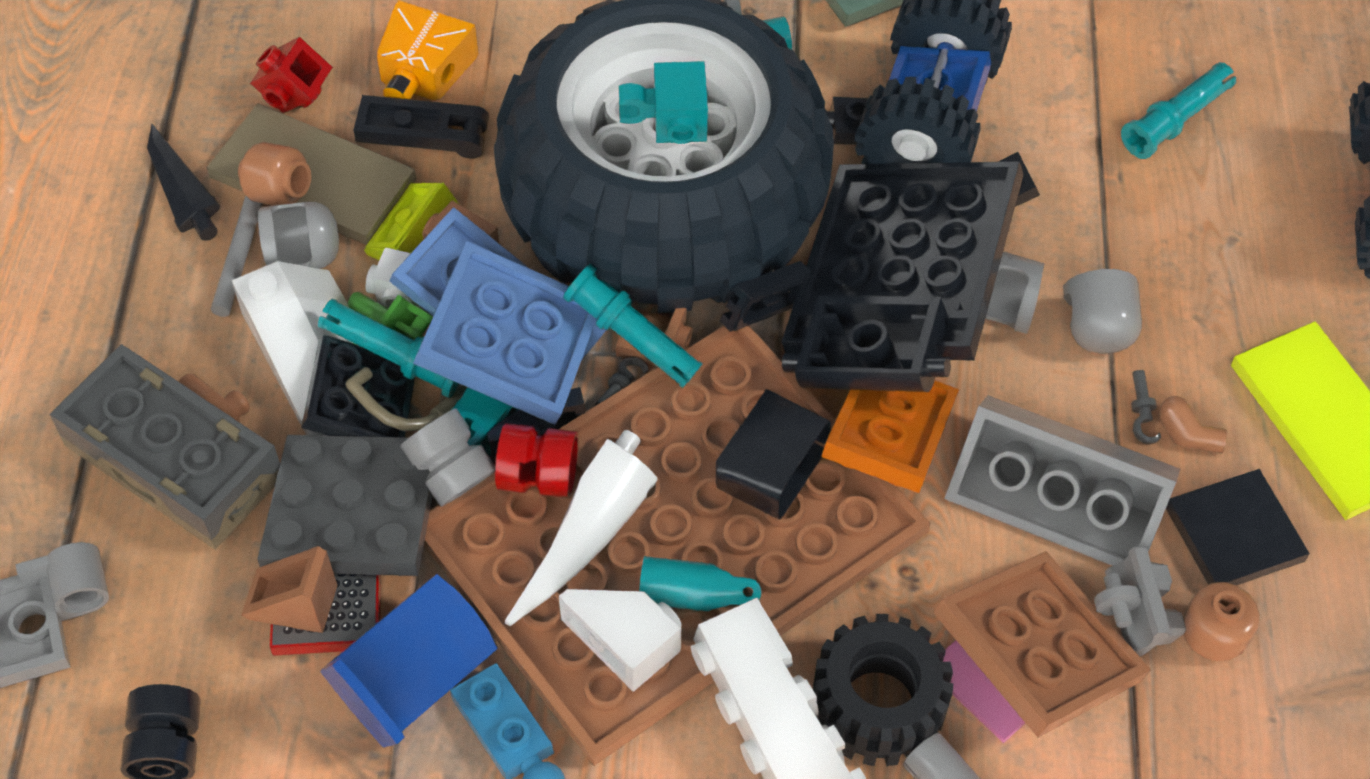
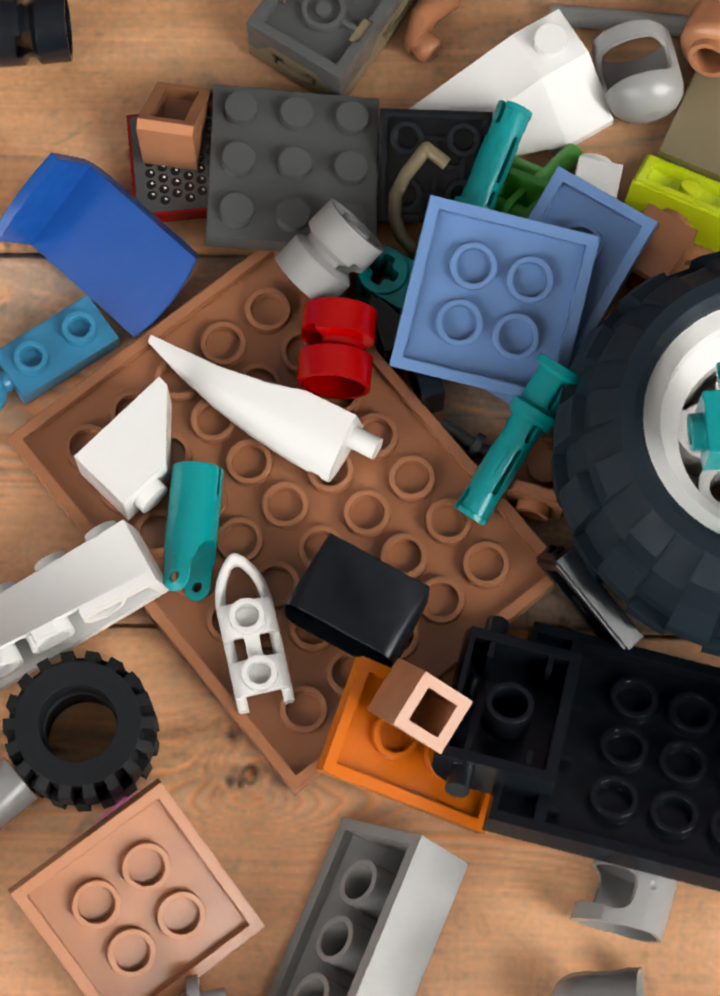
camera: 90 degrees right, 15 degrees up
none -> white piece [215,553,295,714]
none -> nougat brick [366,658,473,754]

